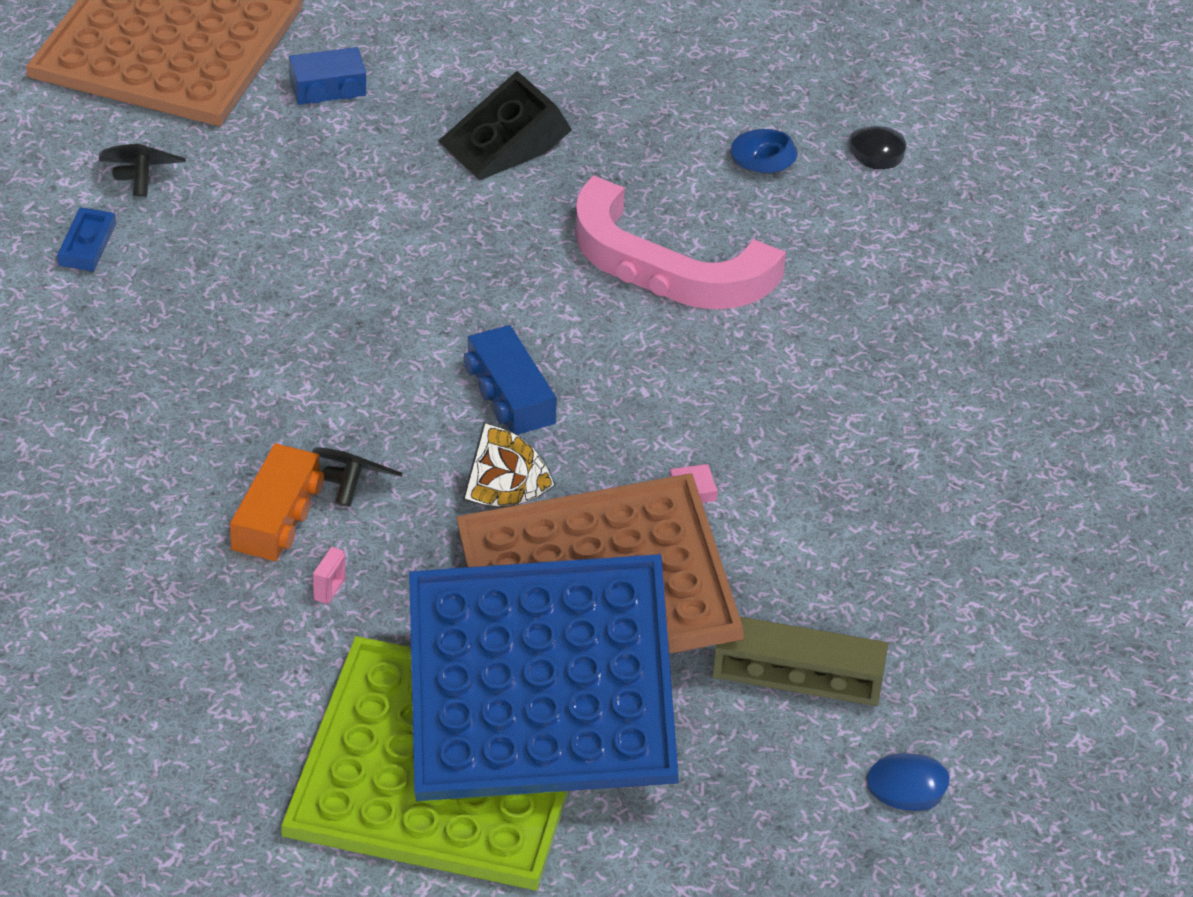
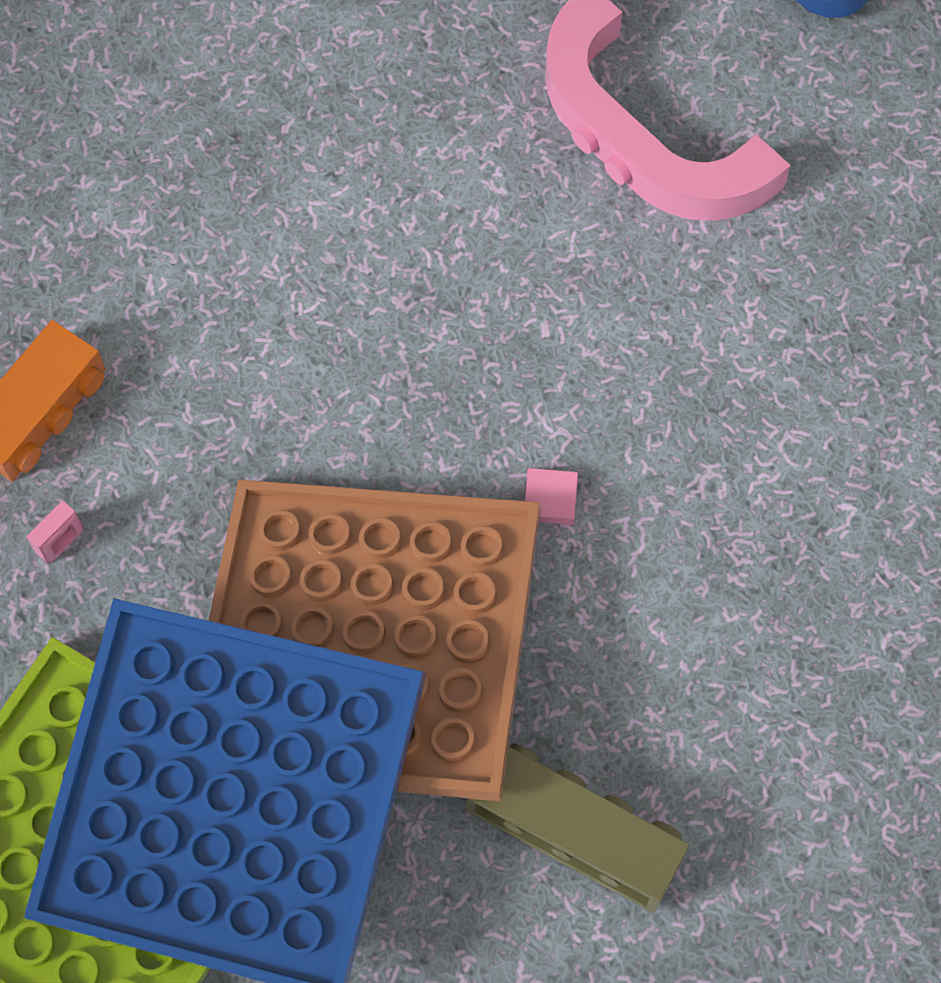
camera: 20 degrees right, 25 degrees up
pearl dark grey shield [312,447,403,507] -> none
shield [463,422,555,507] -> none
blue brick [464,325,557,435] -> none

